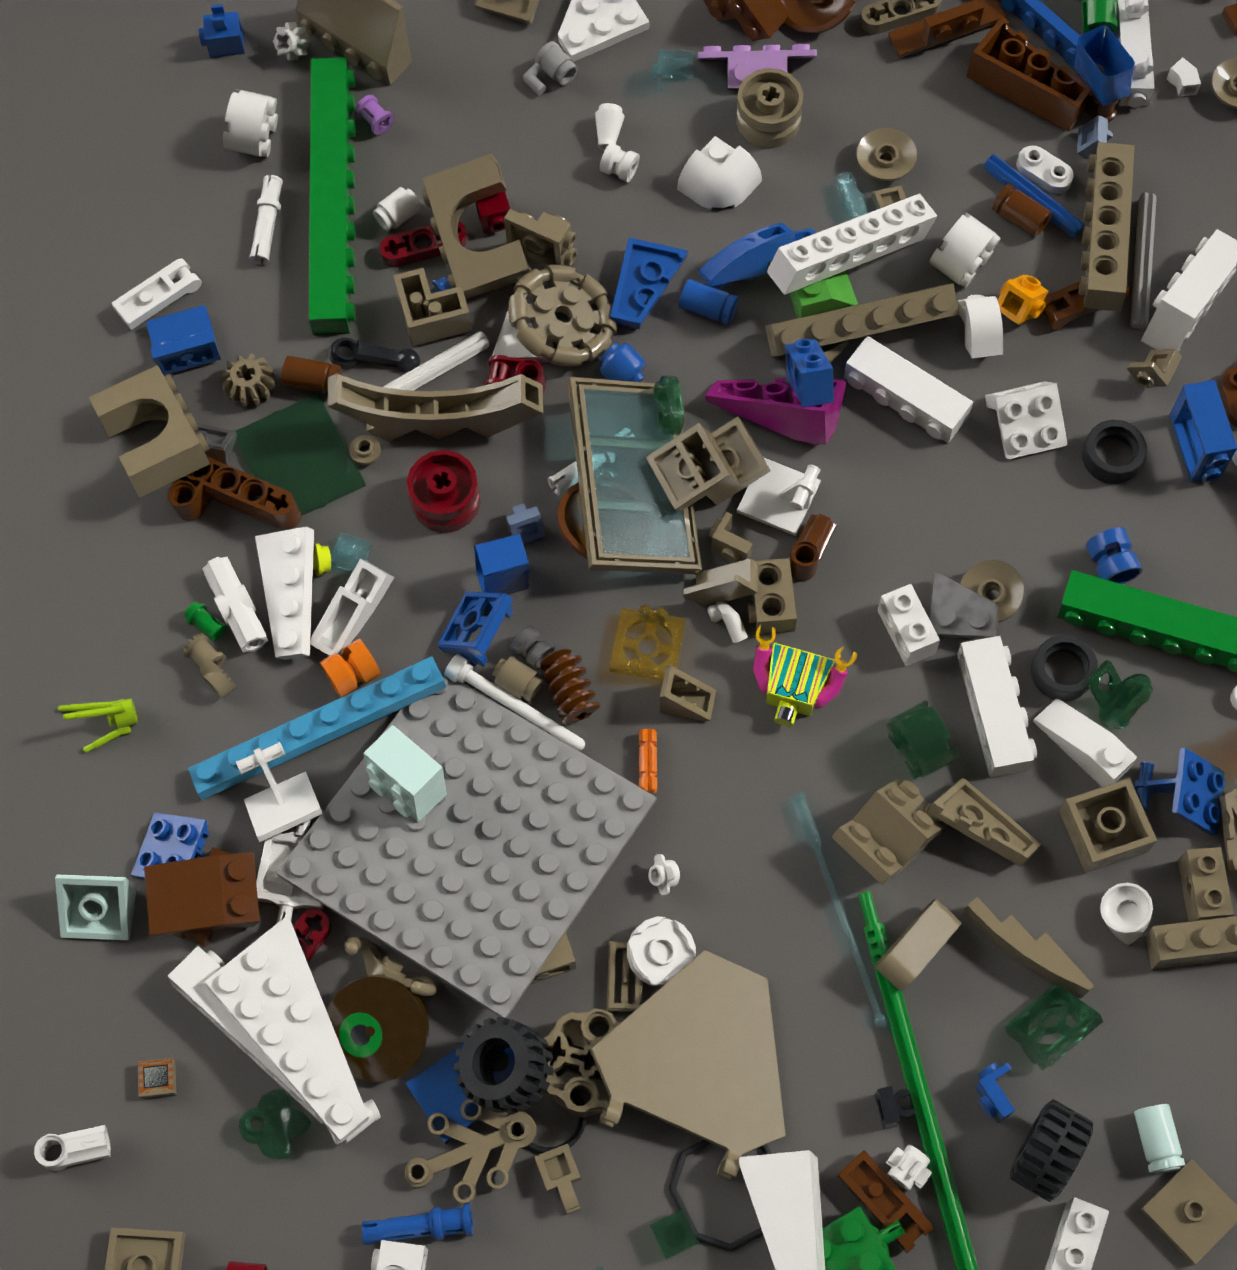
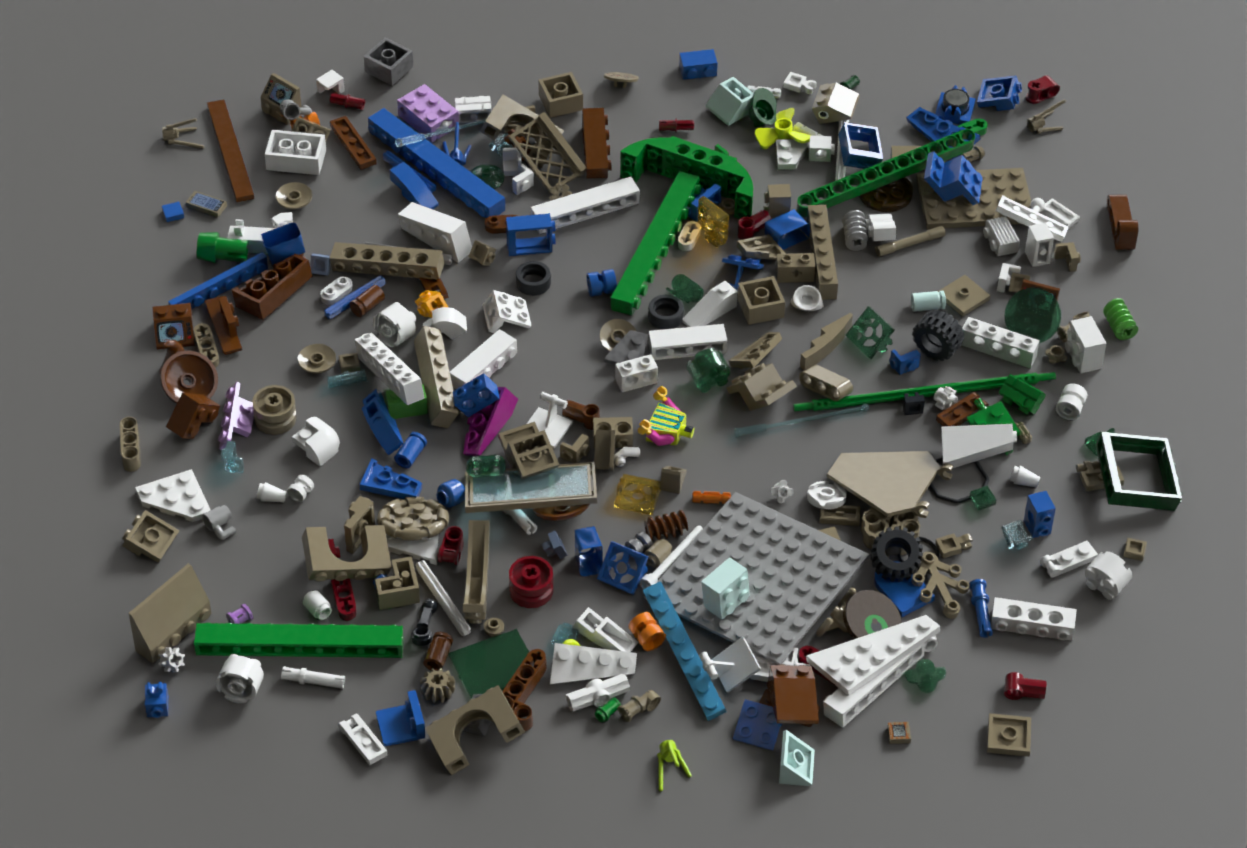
camera: 90 degrees left, 20 degrees down
white piece [34,1125,111,1172] -> none

